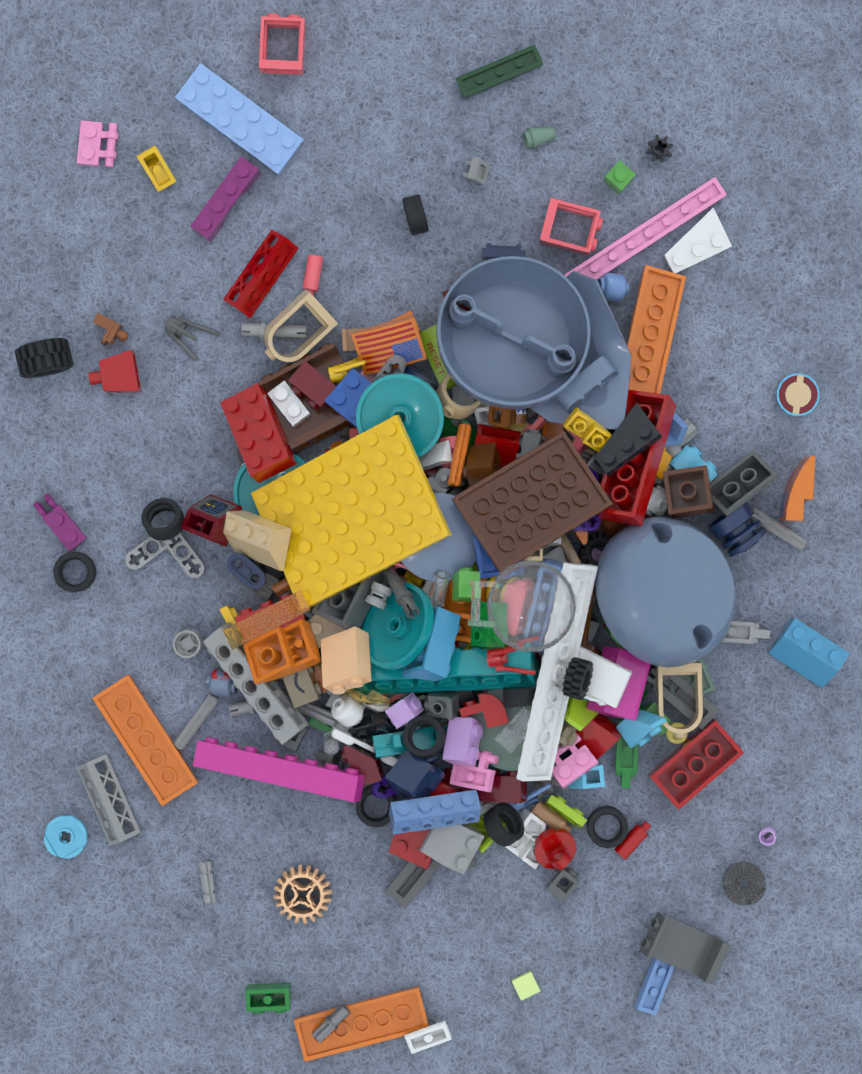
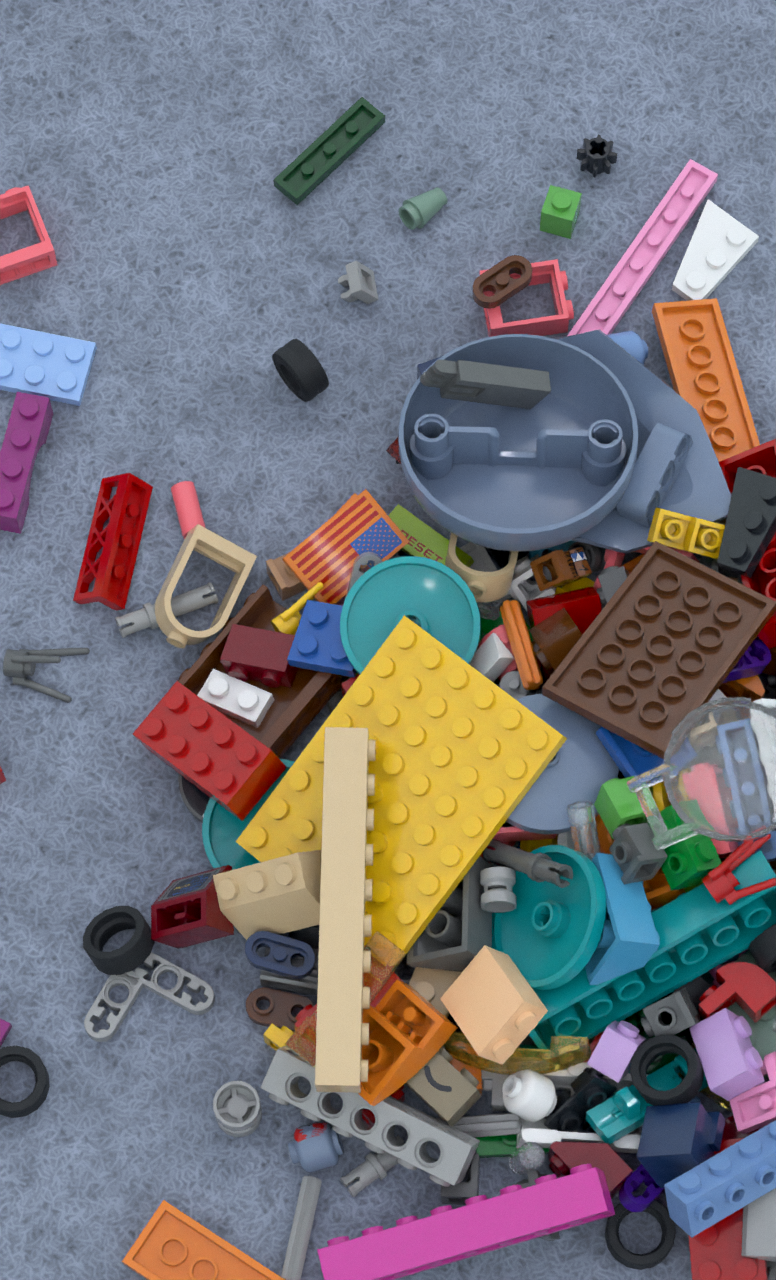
camera: 25 degrees left, 20 degrees down
none -> reddish brown plate [246,987,314,1033]
none -> tan brick [315,727,376,1093]
none -> dark grey hinge [420,360,551,409]
none -> reddish brown plate [472,255,532,309]
none -> dark grey brick [609,823,668,884]

